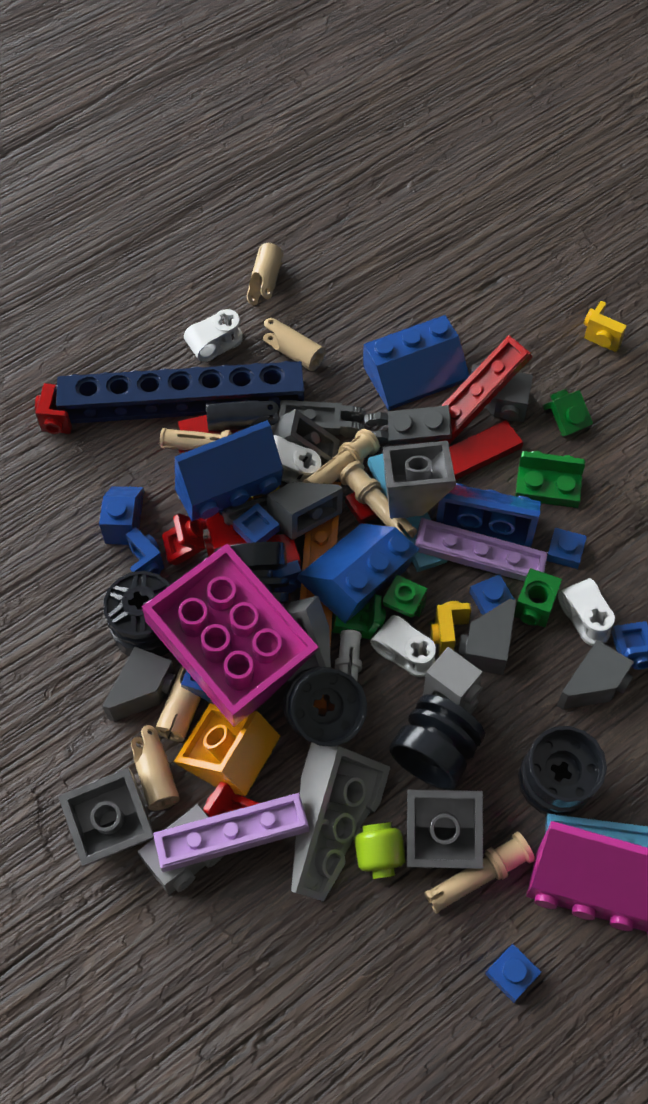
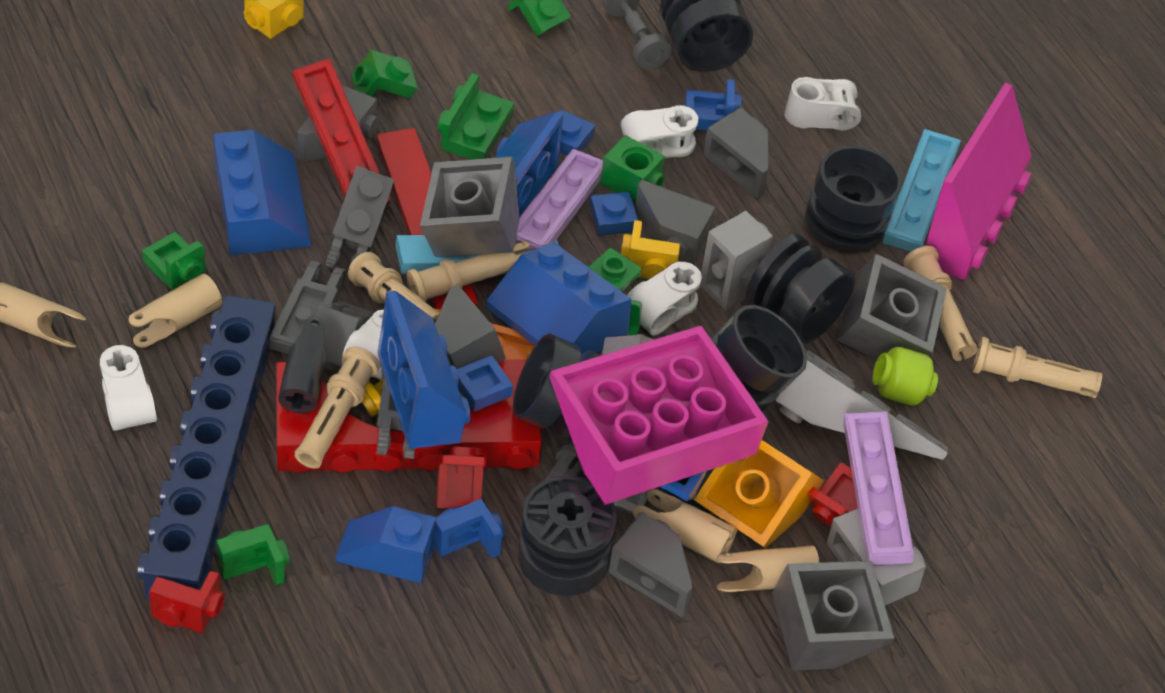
camera: 85 degrees left, 10 degrees down
blue plate [485,944,541,1003] -> none
none -> green bracket [142,231,206,290]
none -> green bracket [217,524,290,585]
none -> tan pin [972,337,1102,399]

